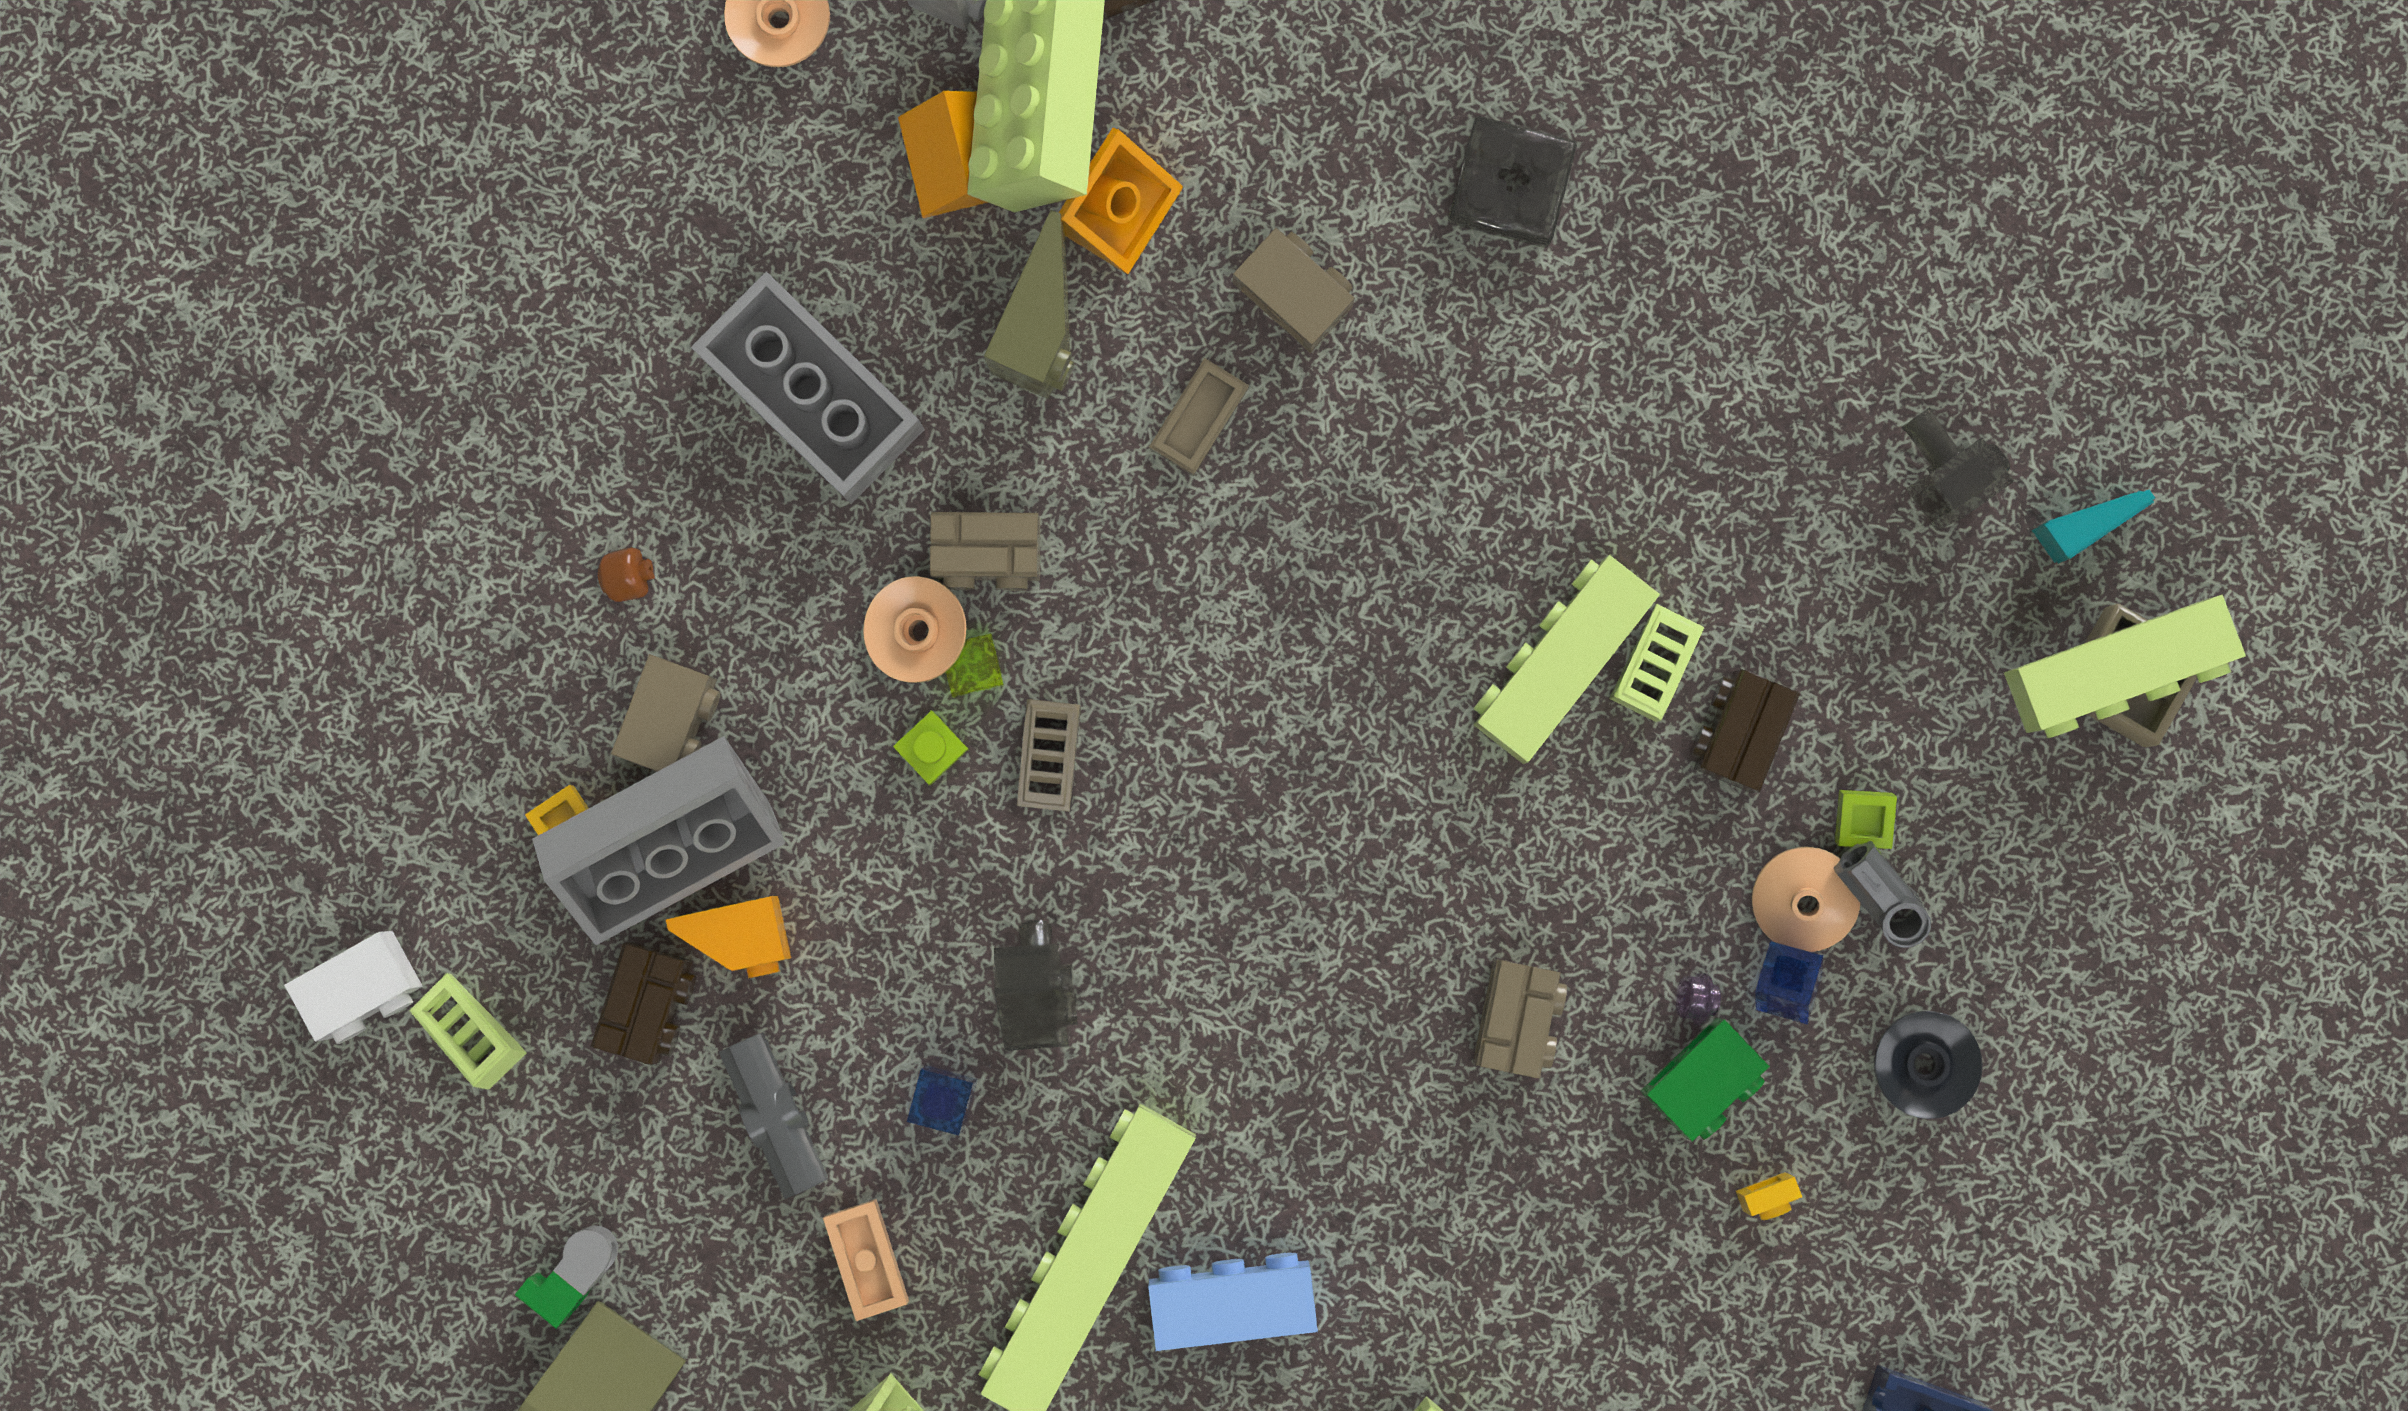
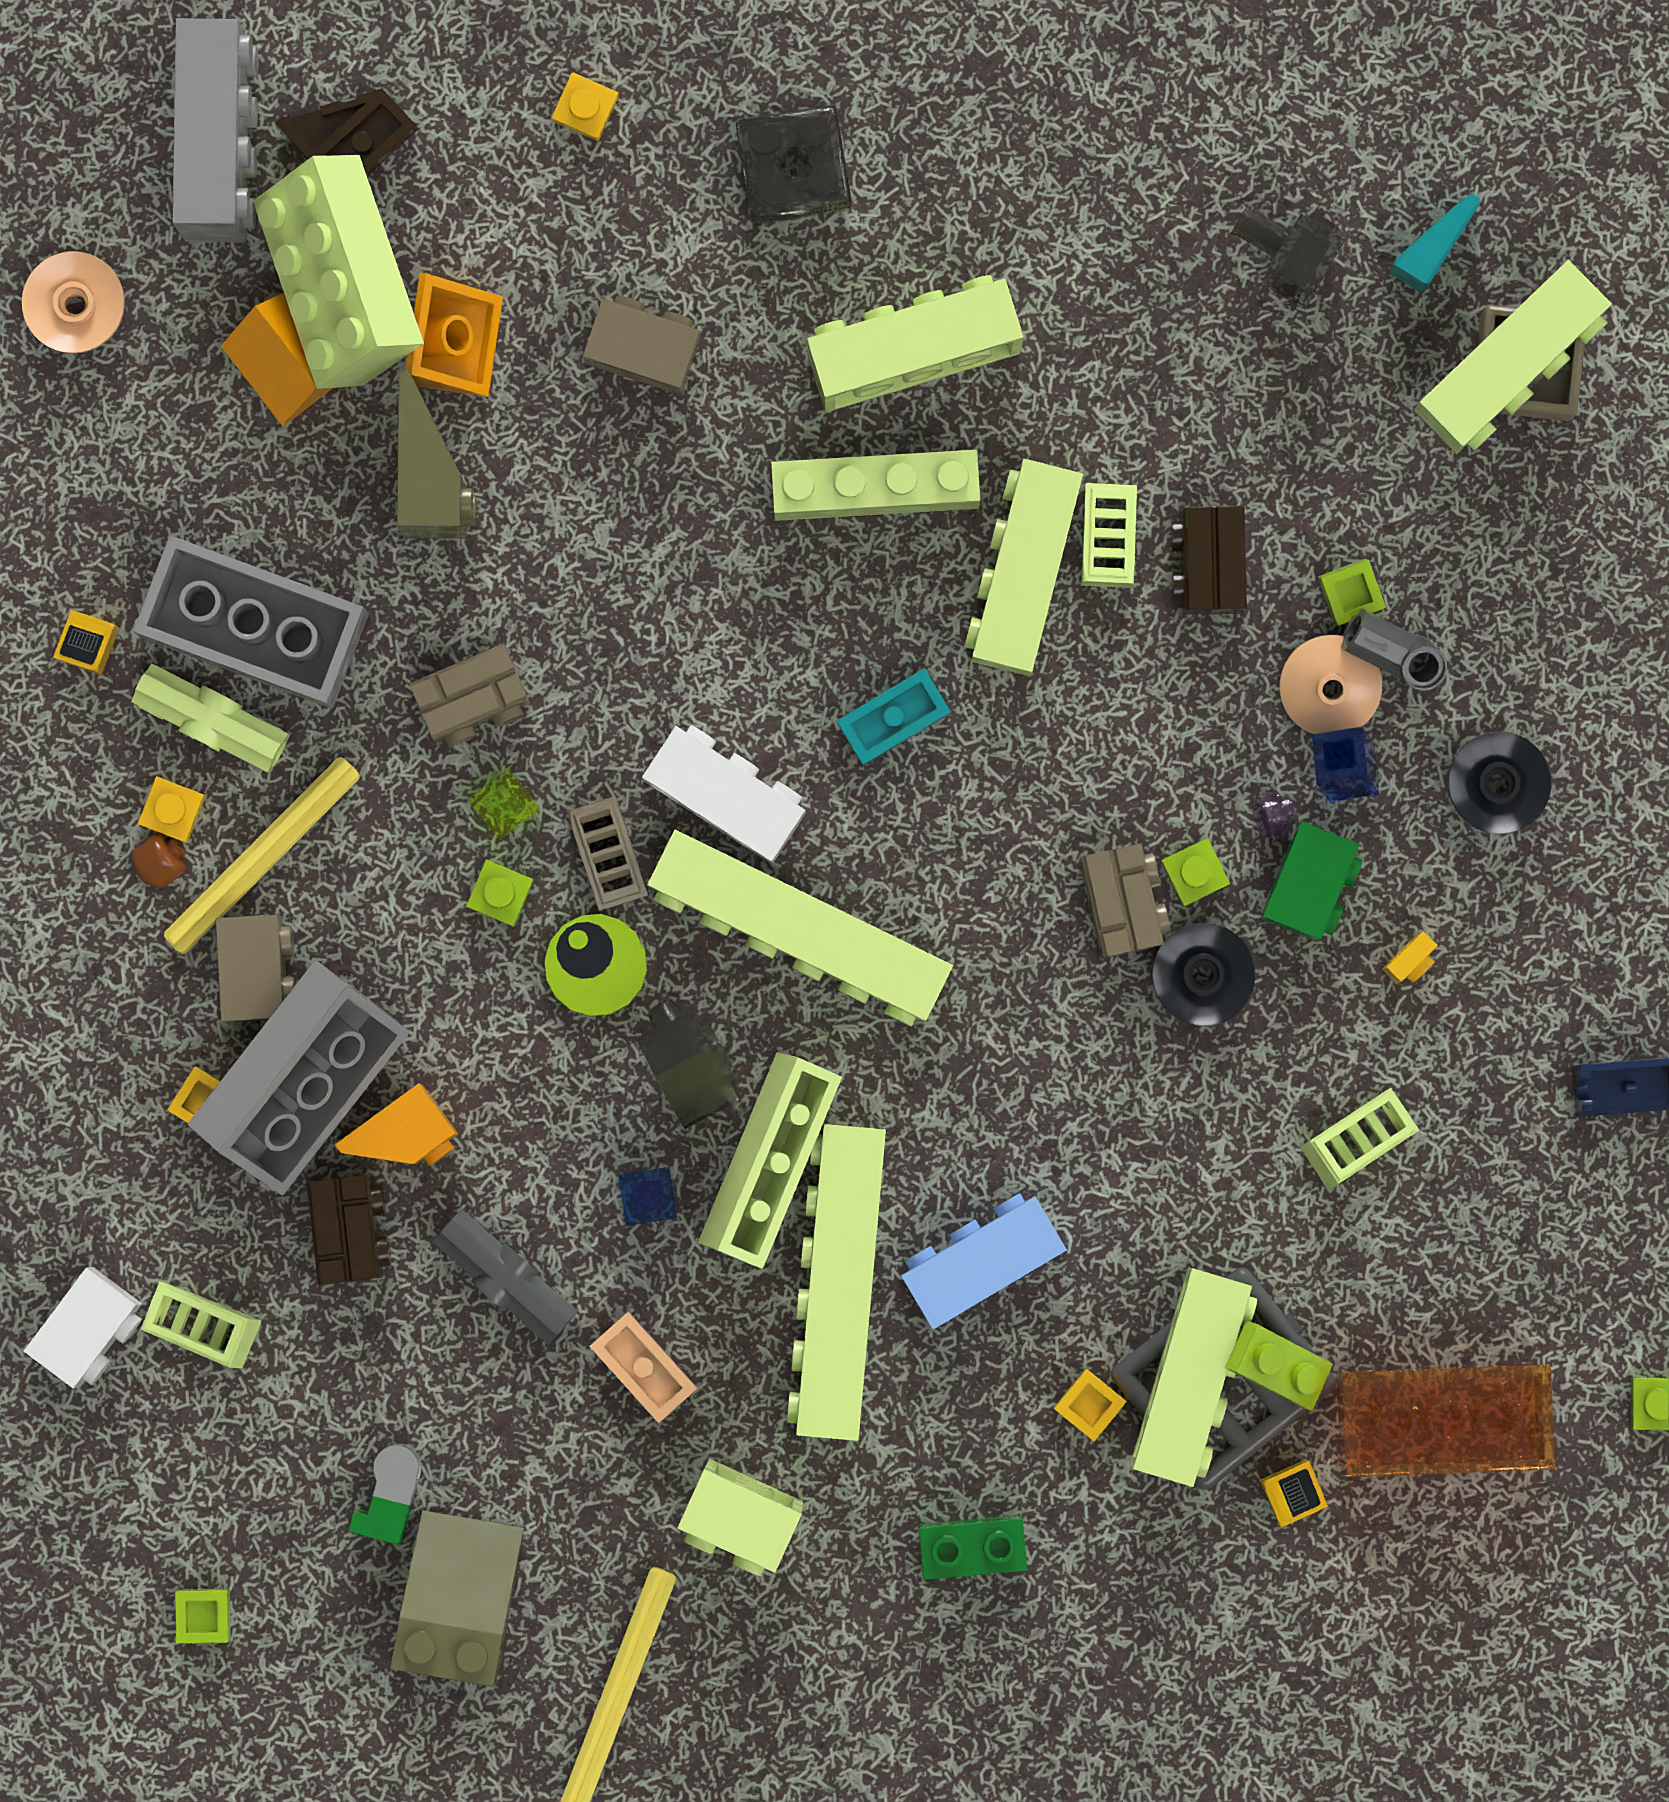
camera: 25 degrees left, 0 degrees up
light nougat dish [863,576,967,683] -> none
dark tan tile [1149,358,1249,476] -> none
none -> slope [53,610,120,676]
none -> yellowish green piece [131,663,290,774]
none -> yellow plate [138,776,206,843]
none -> light yellow axle [164,757,360,954]
none -> lime plate [175,1589,231,1644]
none -> lime tile [545,914,647,1017]
none -> yellow plate [551,72,619,142]
none -> white brick [642,725,806,864]
none -> yellowish green brick [647,830,953,1027]
none -> yellowish green brick [698,1052,842,1269]
none -> yellowish green brick [771,450,980,521]
none -> yellowish green brick [807,275,1024,413]
none -> teal plate [836,668,951,766]
none -> black dish [1152,923,1255,1026]
none -> lime plate [1161,838,1230,907]
none -> yellowish green slope [1300,1087,1419,1190]

